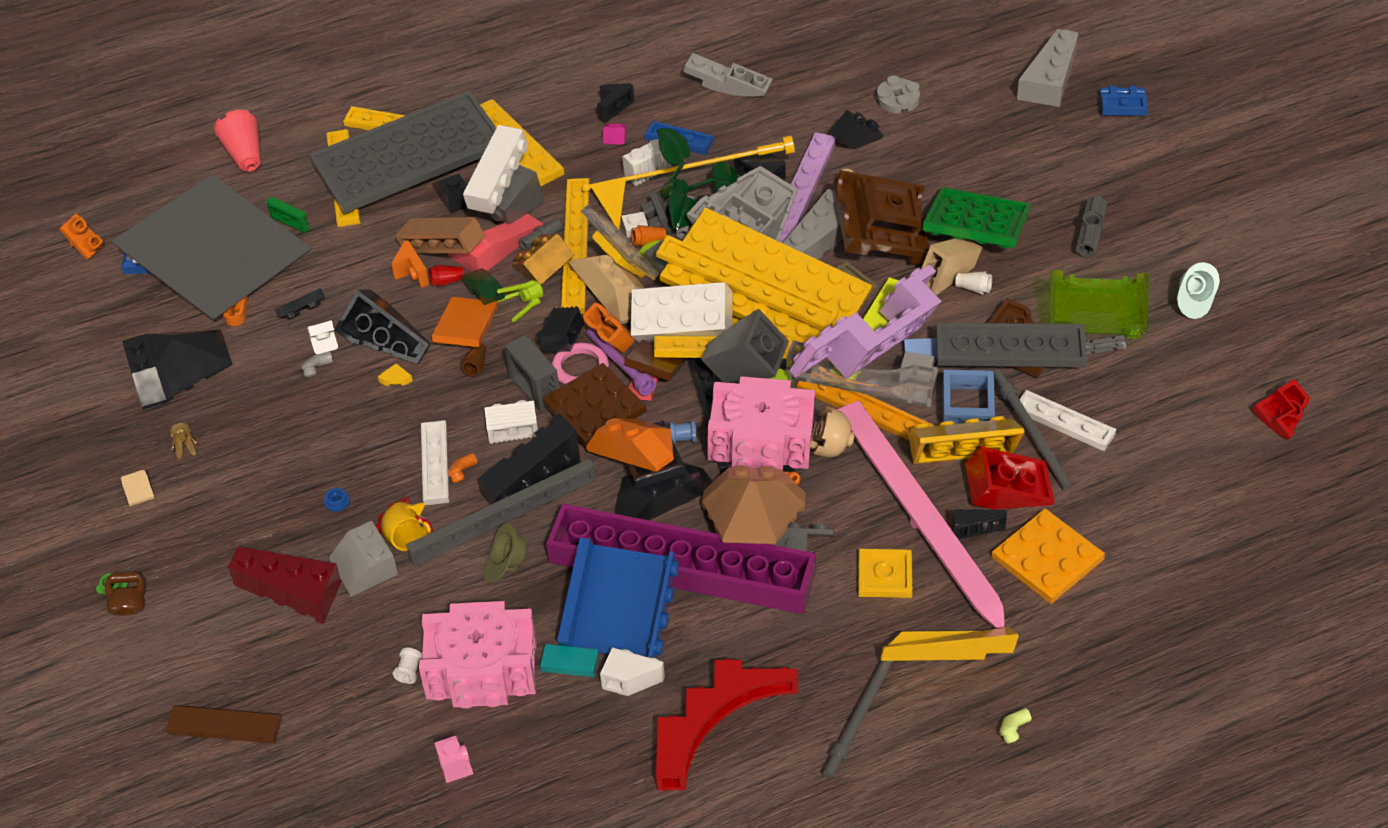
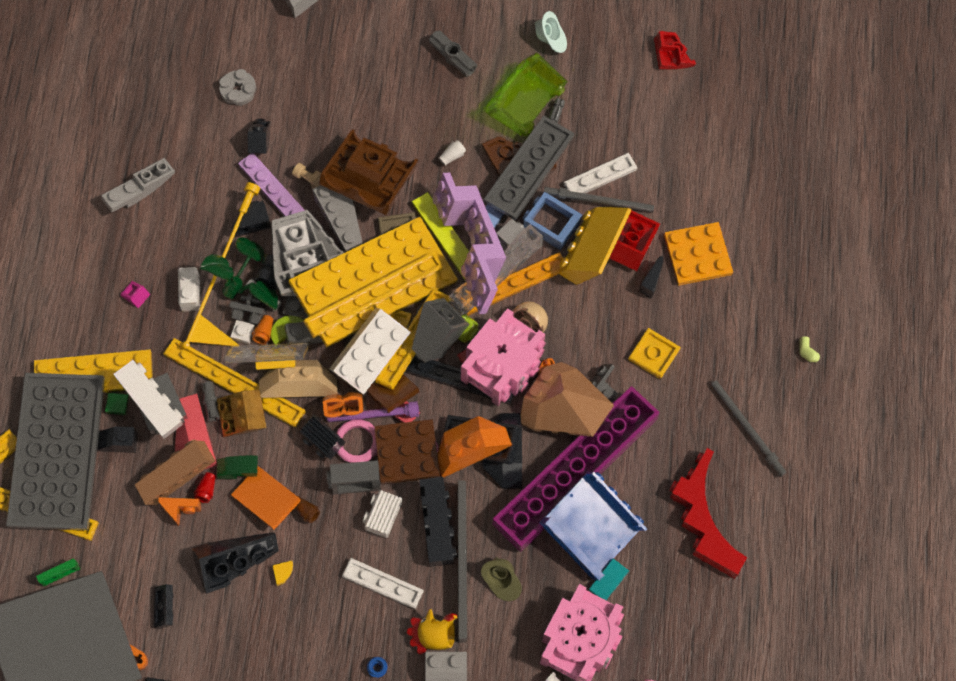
camera: 65 degrees left, 20 degrees up
light grey arm [301,351,333,377] -> none
white slope [307,321,338,354] -> none
orange arm [448,453,478,483] -> none
lime plant [497,280,543,322] -> none
black slope [597,83,635,123] -> none
white slope [600,648,665,696] -> none
blue tile [645,121,714,155] -> none
medium blue bush [670,420,697,444] -> none
bright pink piece [837,401,1005,629] -> none
yellow wedge [880,627,1019,661] -> none
tan slope [921,238,982,295] -> none
green plate [923,187,1032,248] -> none

